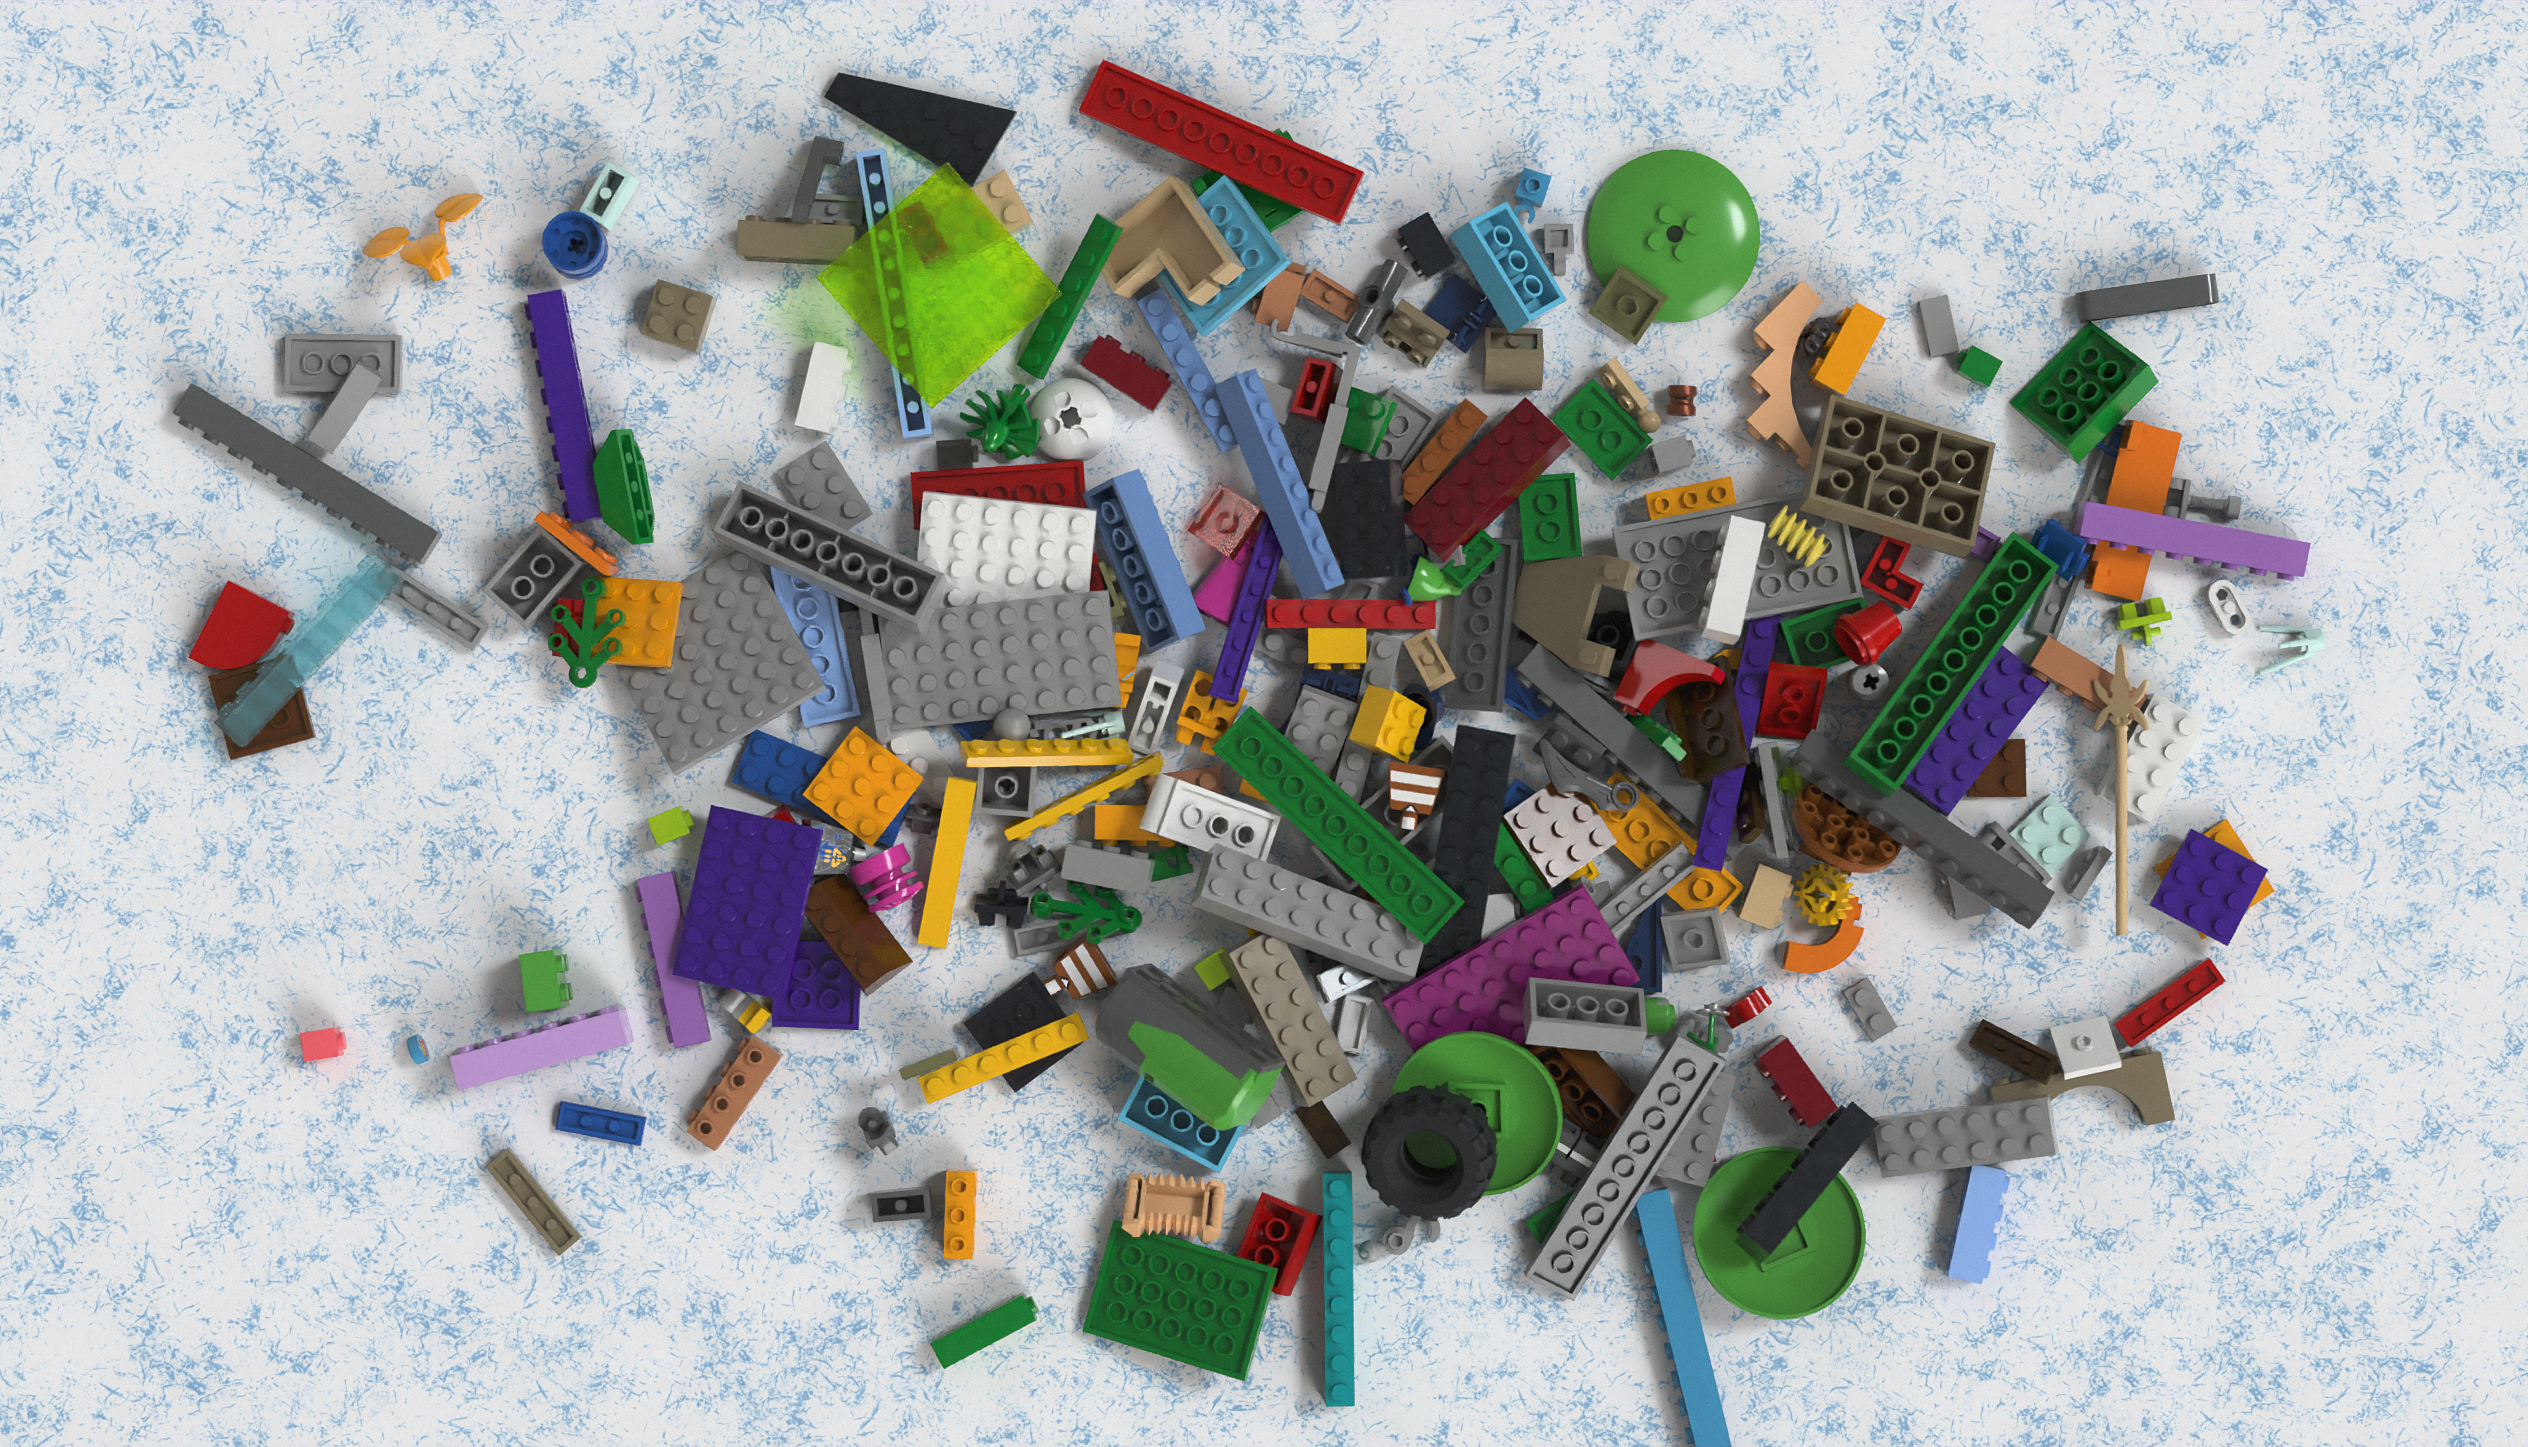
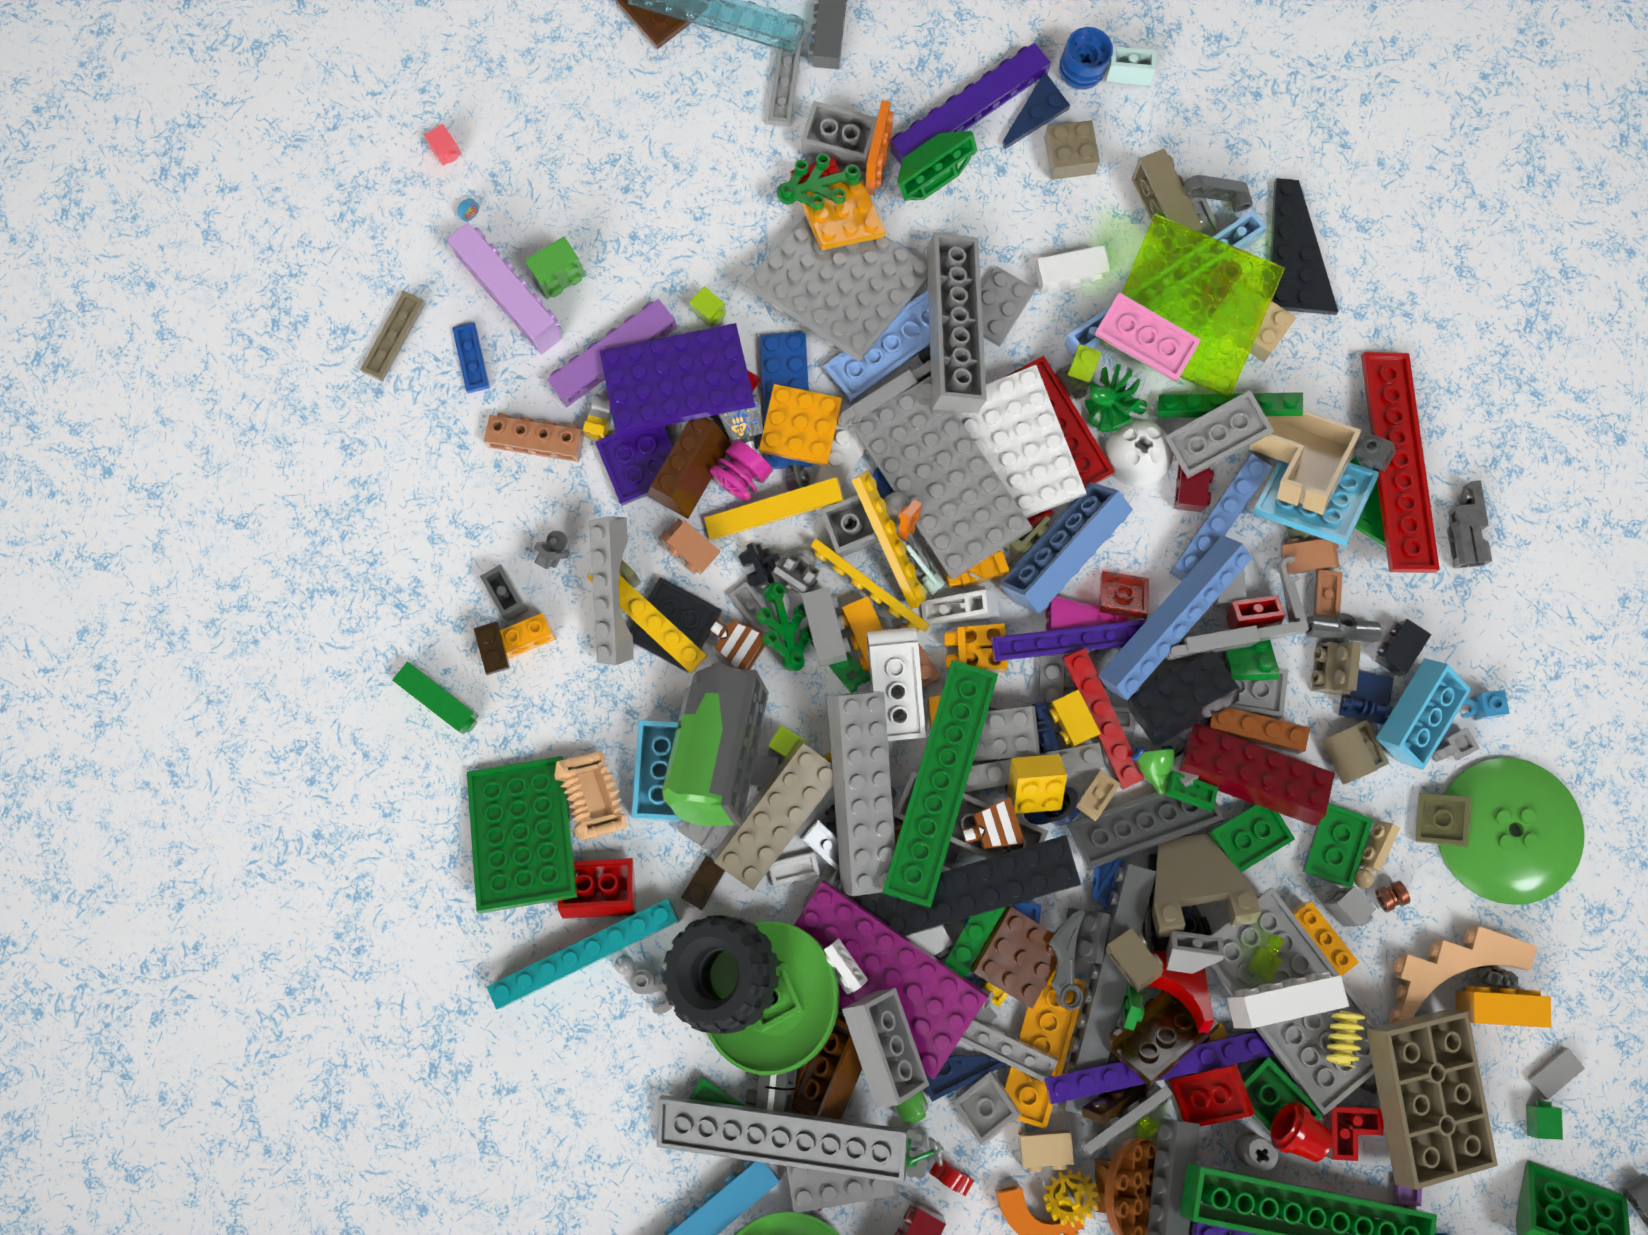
camera: 65 degrees right, 10 degrees down
none -> dark brown plate [473,621,511,675]
none -> light grey arch [589,516,634,665]
none -> nougat hinge [658,518,721,575]
none -> white bracket [824,939,868,994]
none -> orange plate [898,499,922,541]
none -> dark blue wing [1003,72,1070,149]
none -> lime brick [1067,344,1101,382]
none -> bright pink plate [1094,293,1201,382]
none -> dark tan brick [1106,928,1163,993]
none -> light grey plate [1164,390,1274,479]
none -> light grey slope [1166,930,1224,974]
none -> clear neon green plate [1246,935,1284,982]
none -> dark grey brick [1355,432,1396,472]
none -> flat silver plate [1447,480,1492,568]

